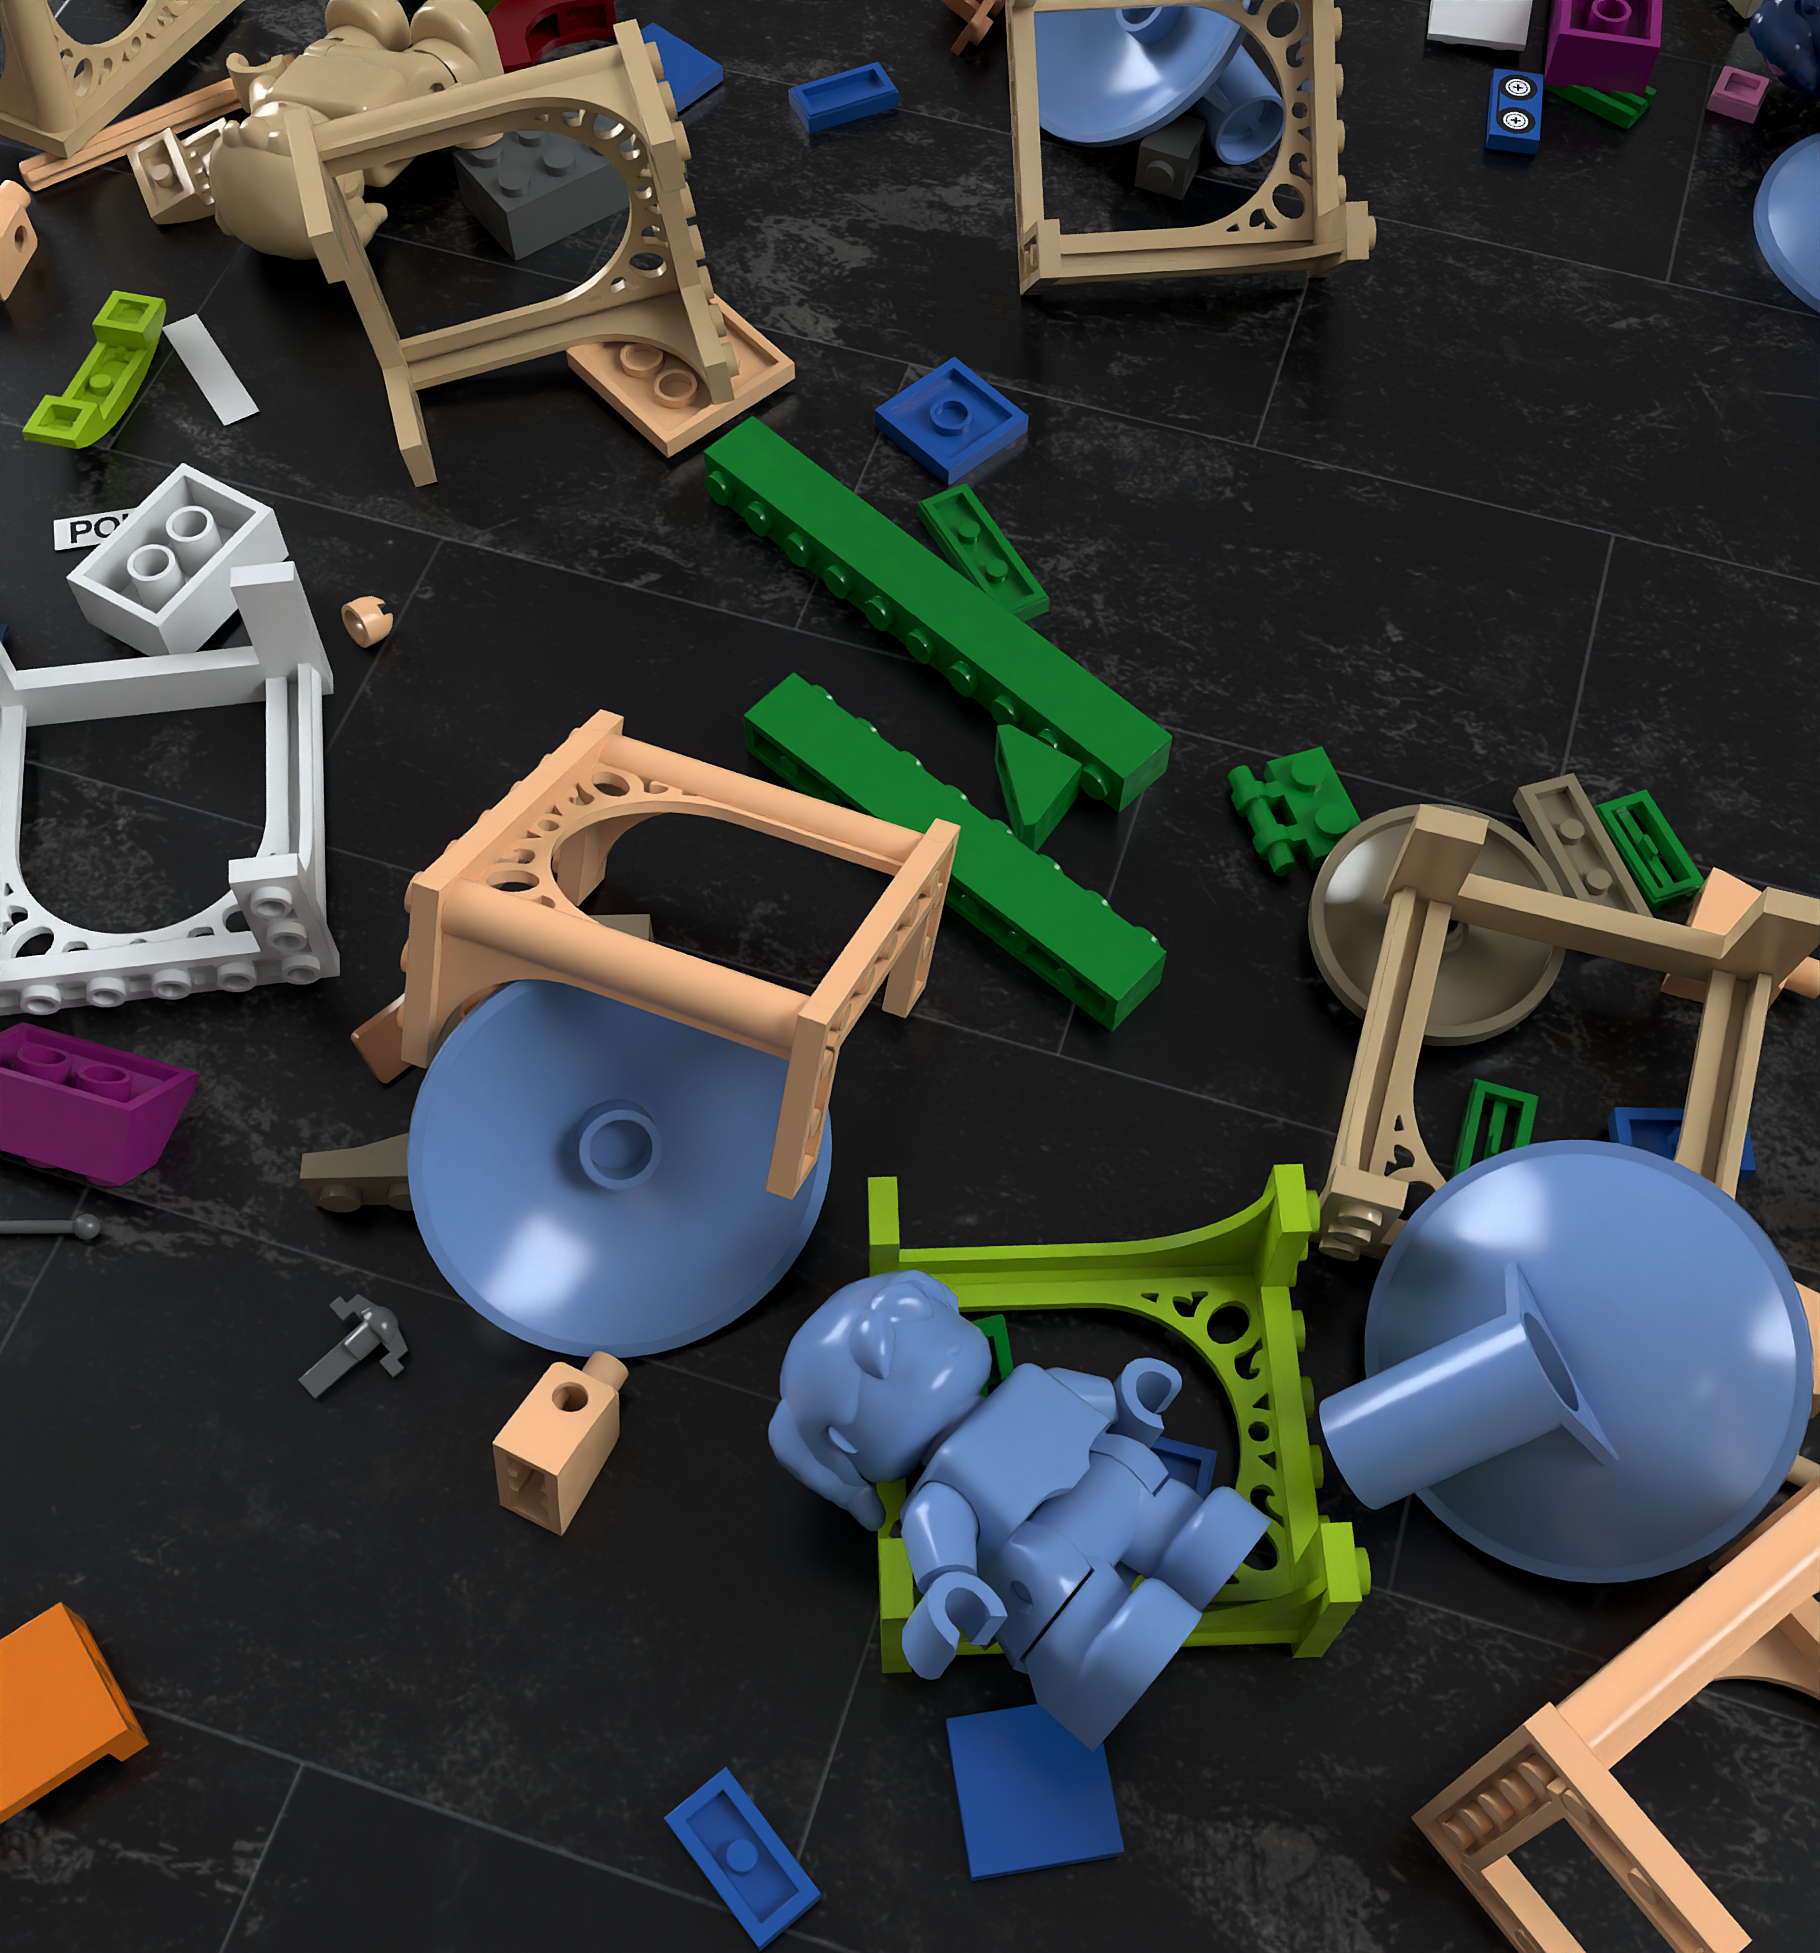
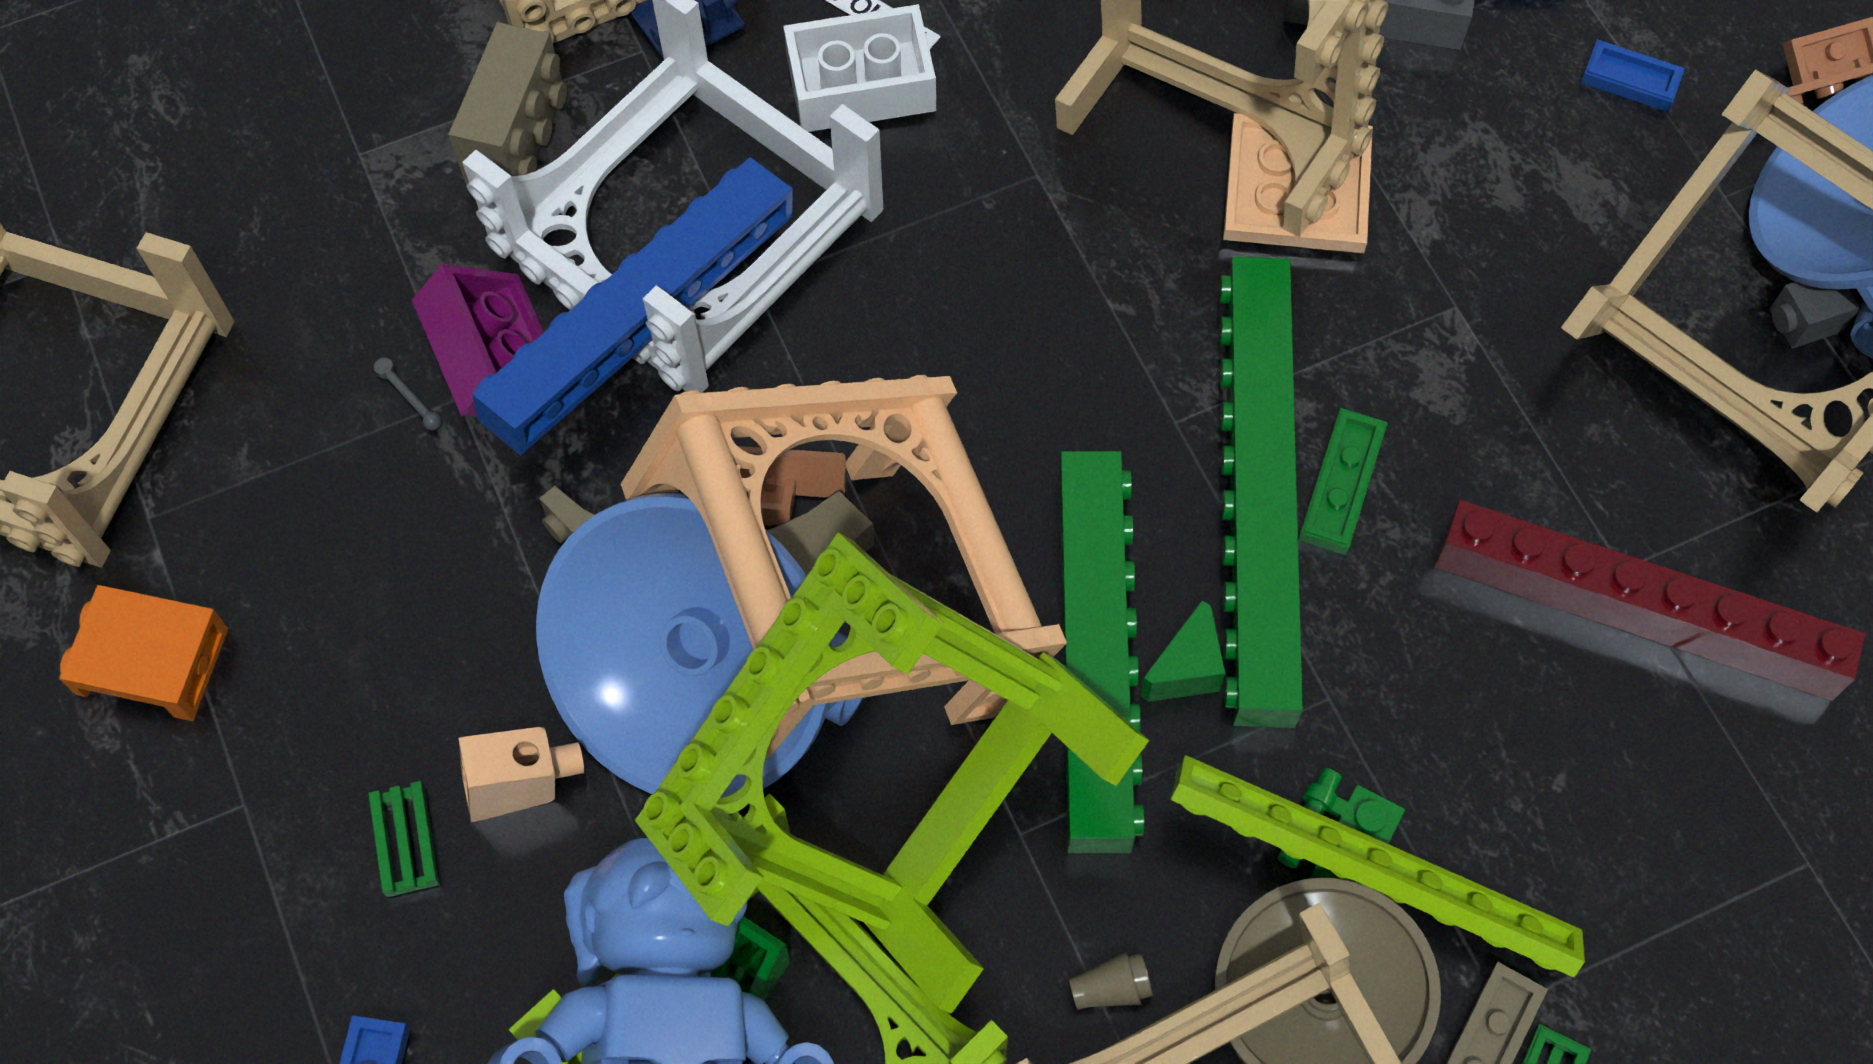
camera: 50 degrees right, 5 degrees up
dark grey piece [298,1294,409,1399] -> none
light nougat hinge [341,596,393,648] -> none
blue tile [875,356,1029,486] -> none
none -> green tile [368,781,440,897]
none -> blue brick [472,157,793,456]
none -> lime arch [635,532,1150,1014]
none -> dark tan cone [1069,951,1153,1010]
none -> lime plate [1170,755,1585,977]
none -> dark red brick [1434,500,1865,701]

